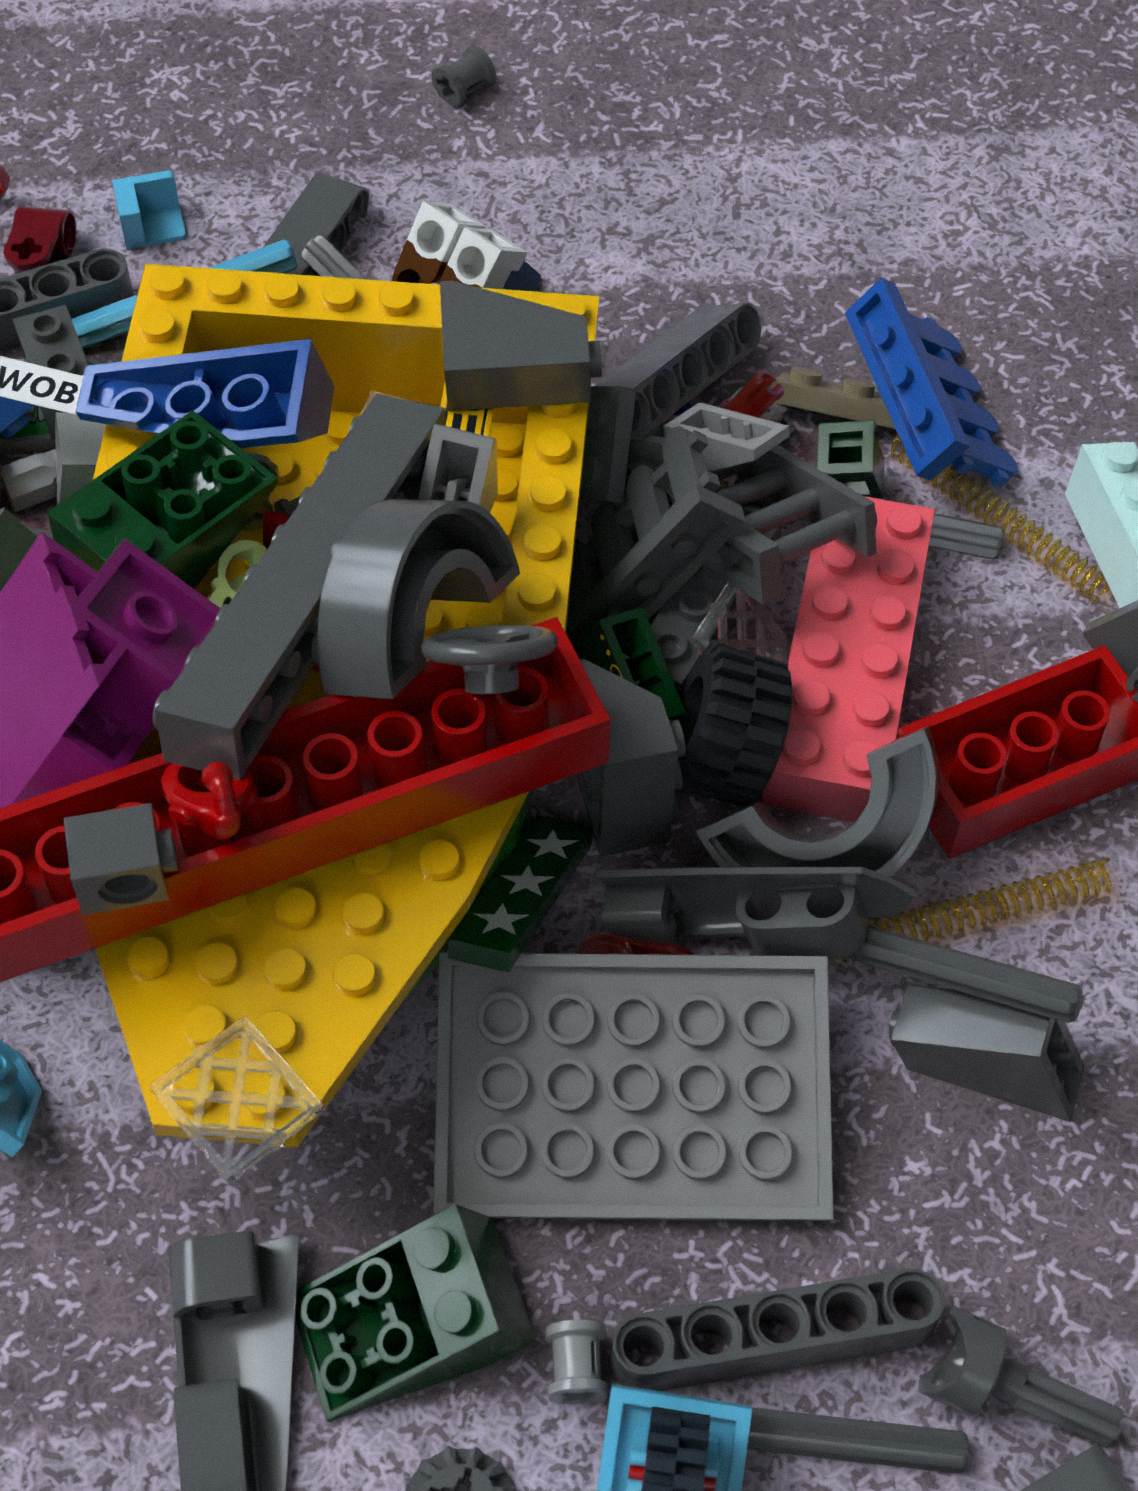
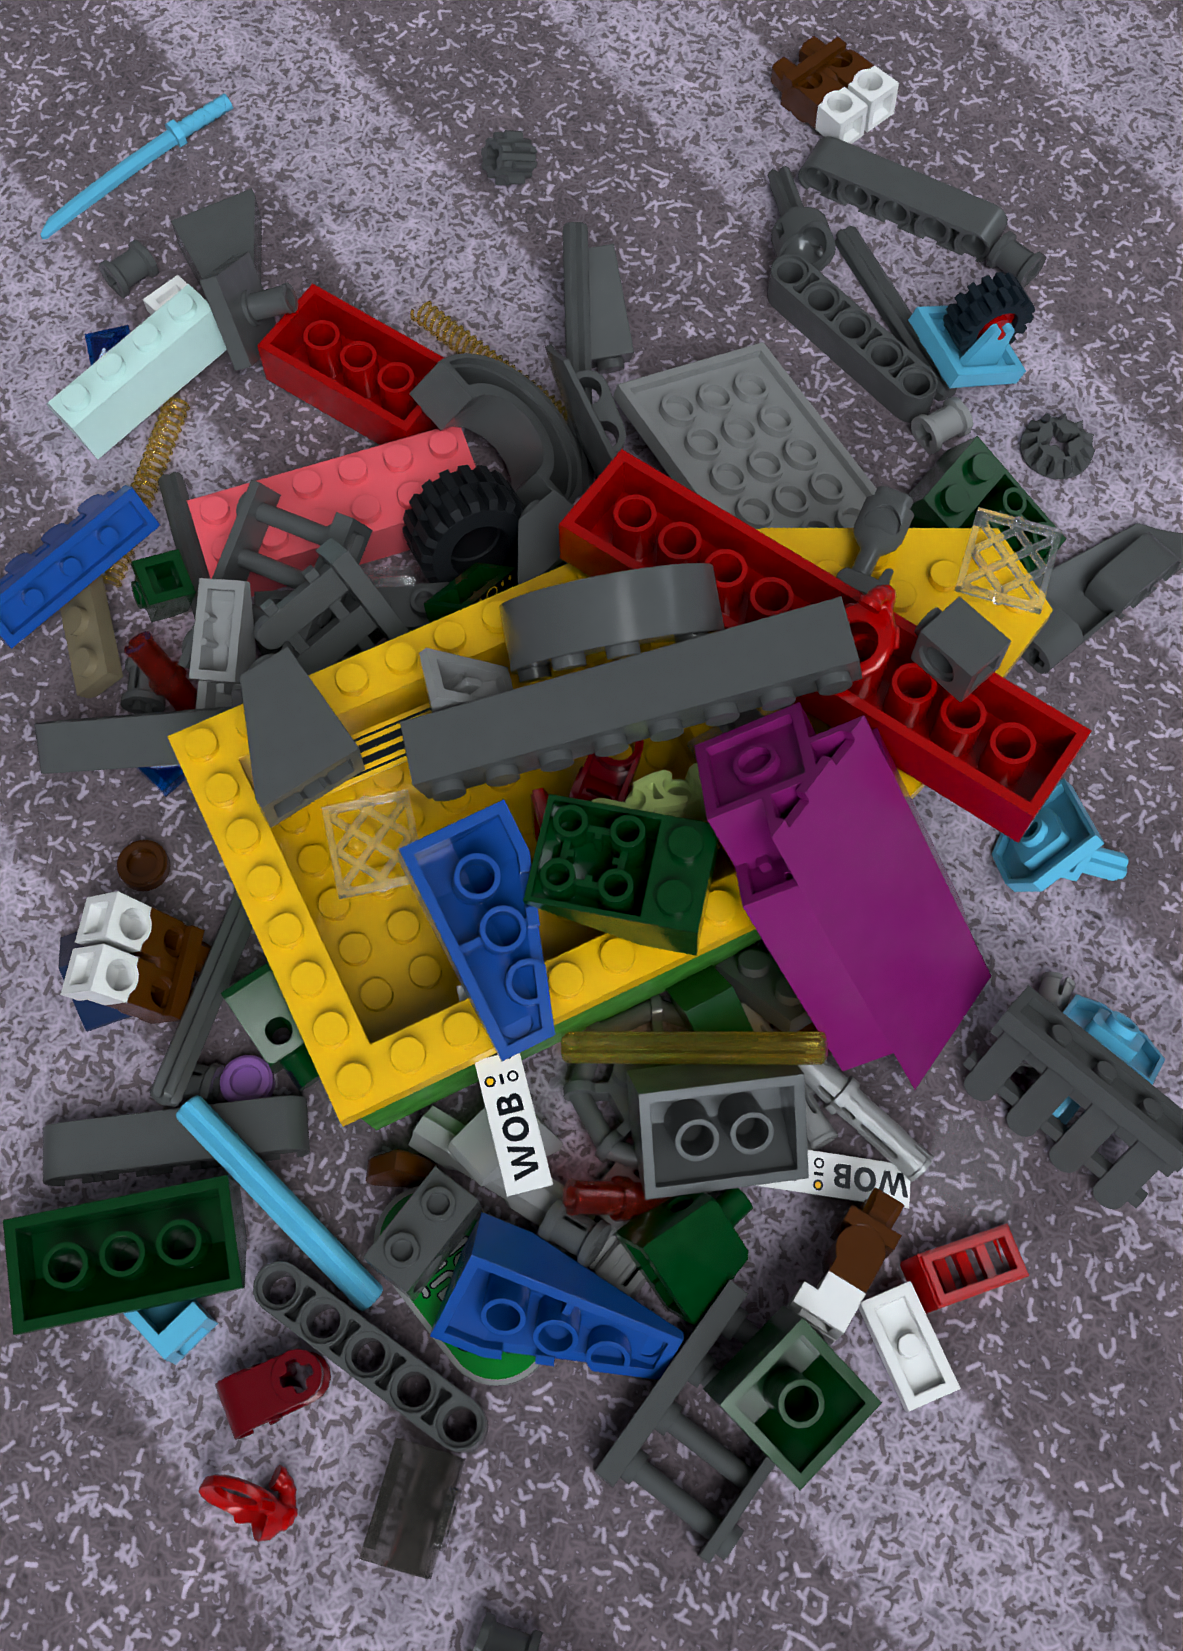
camera: 120 degrees left, 10 degrees up
dark grey piece [421,625,558,694] -> none
none -> dark green slope [3,1175,247,1336]
none -> dark grey piece [837,486,914,594]

